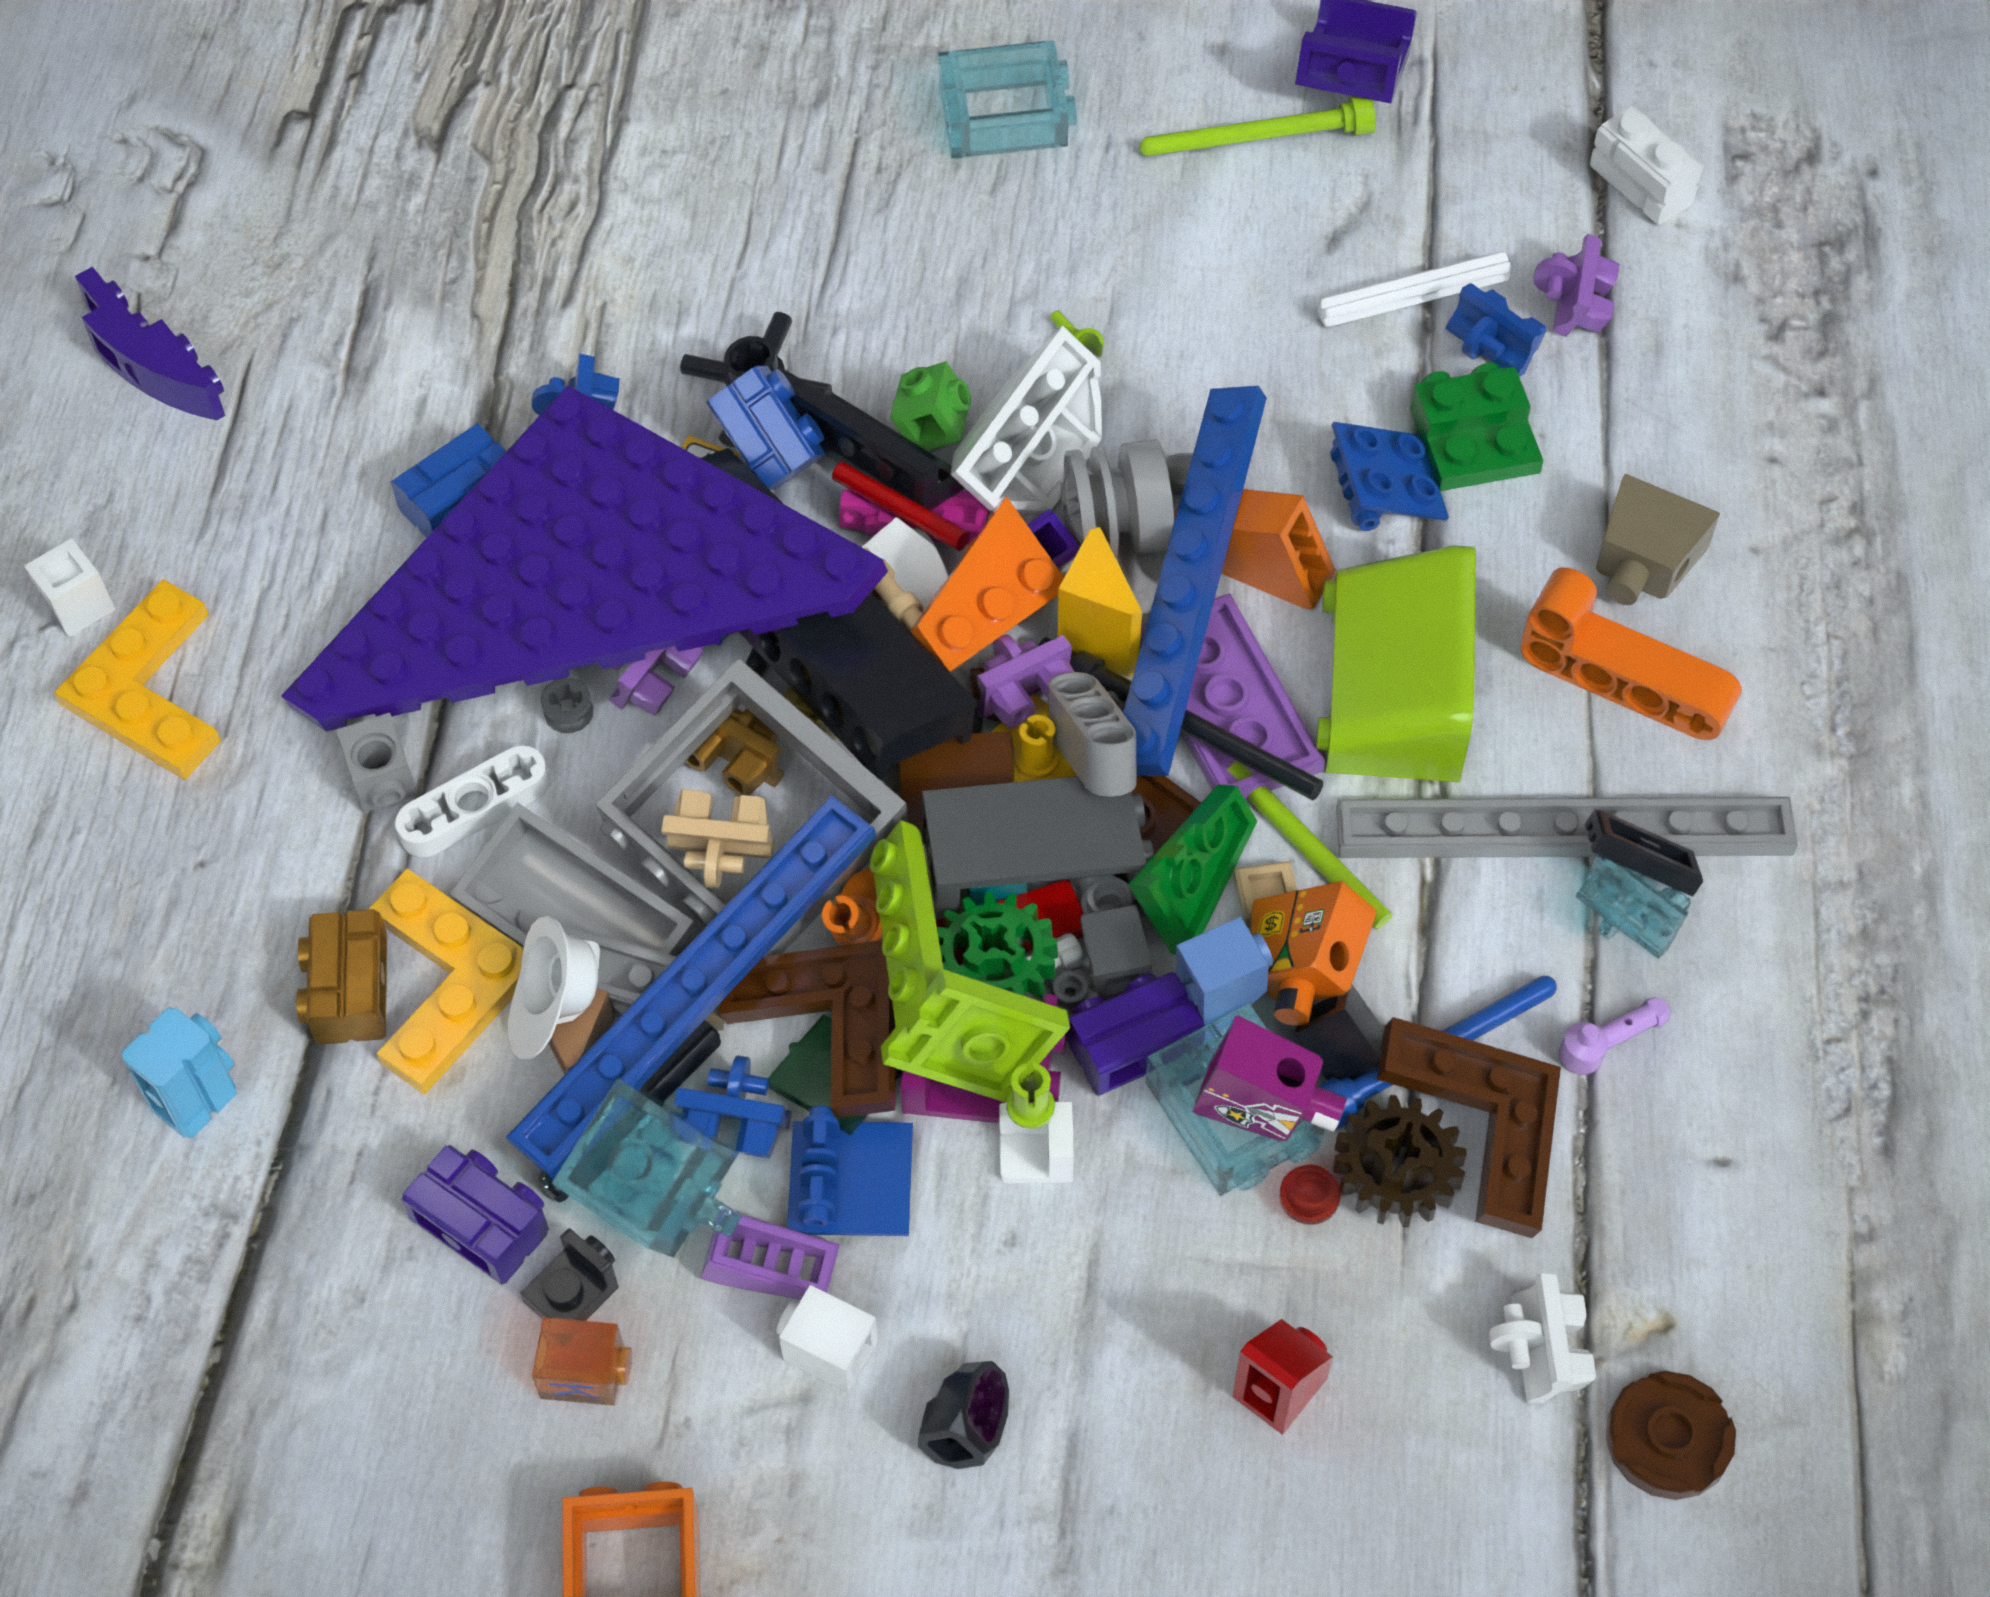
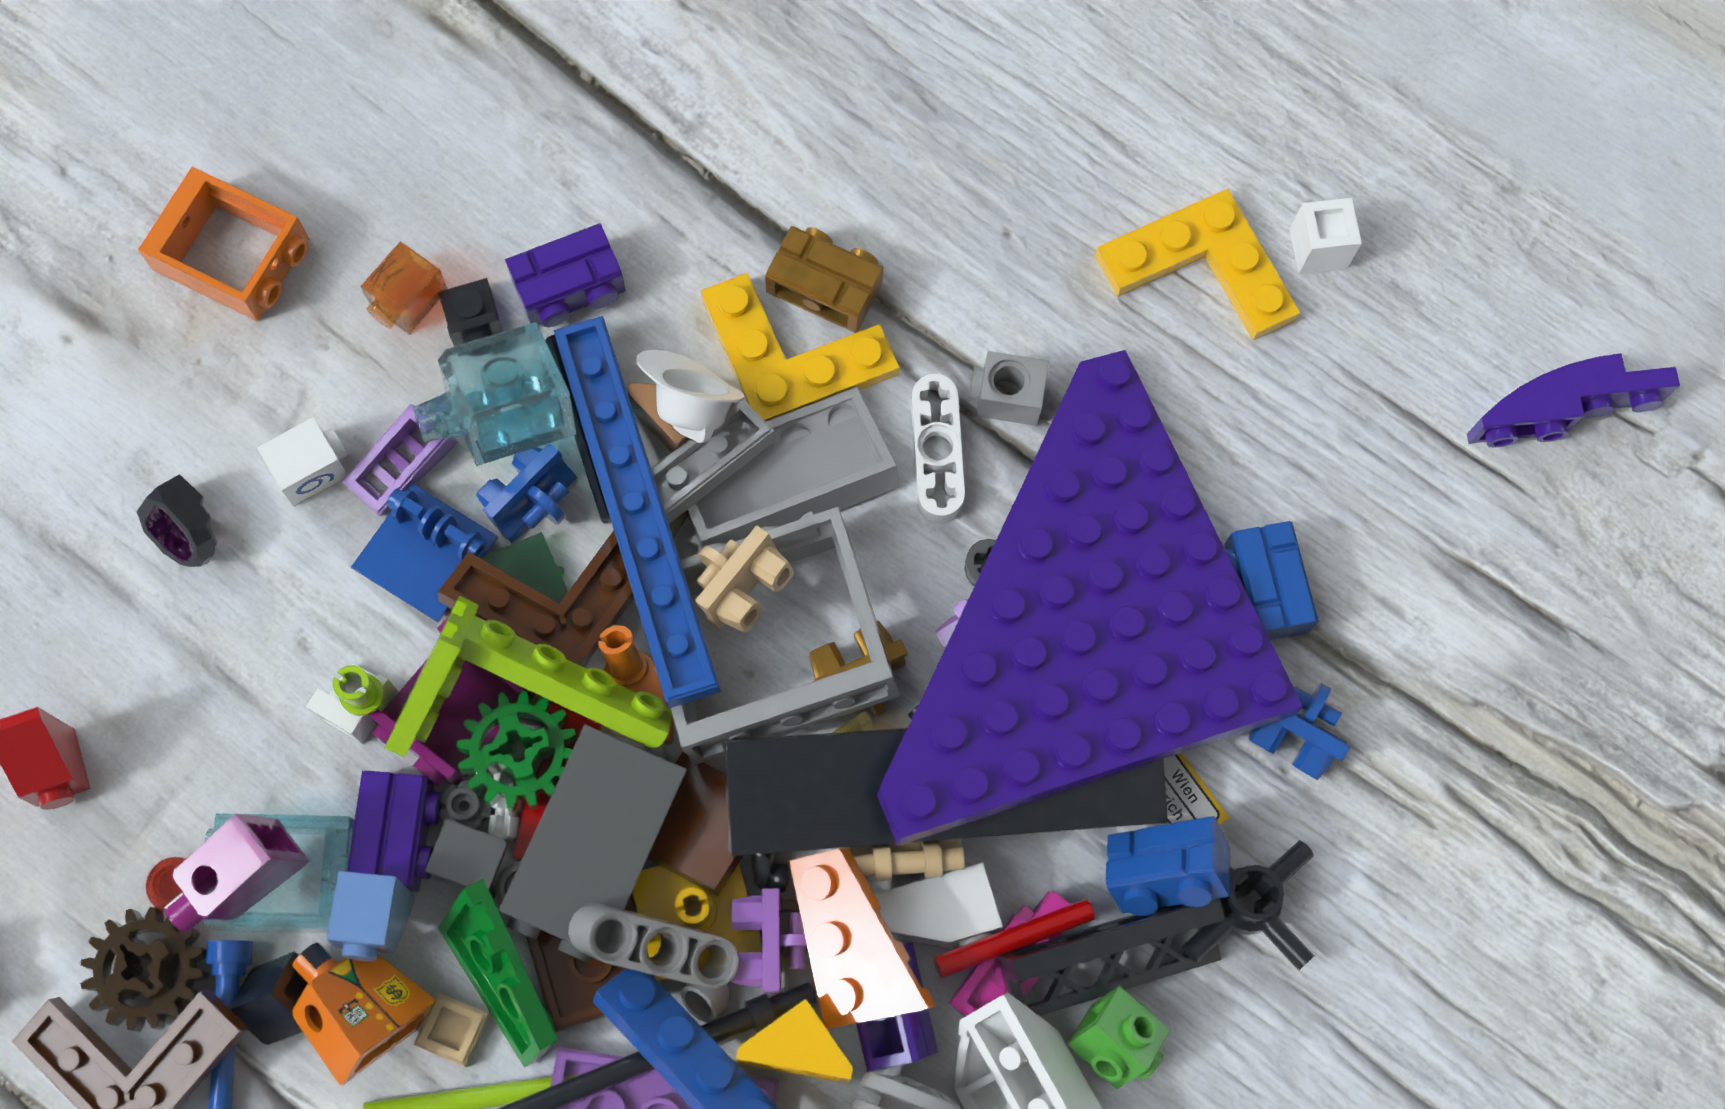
camera: 115 degrees right, 15 degrees up
medium azure brick [122,1007,237,1138] -> none

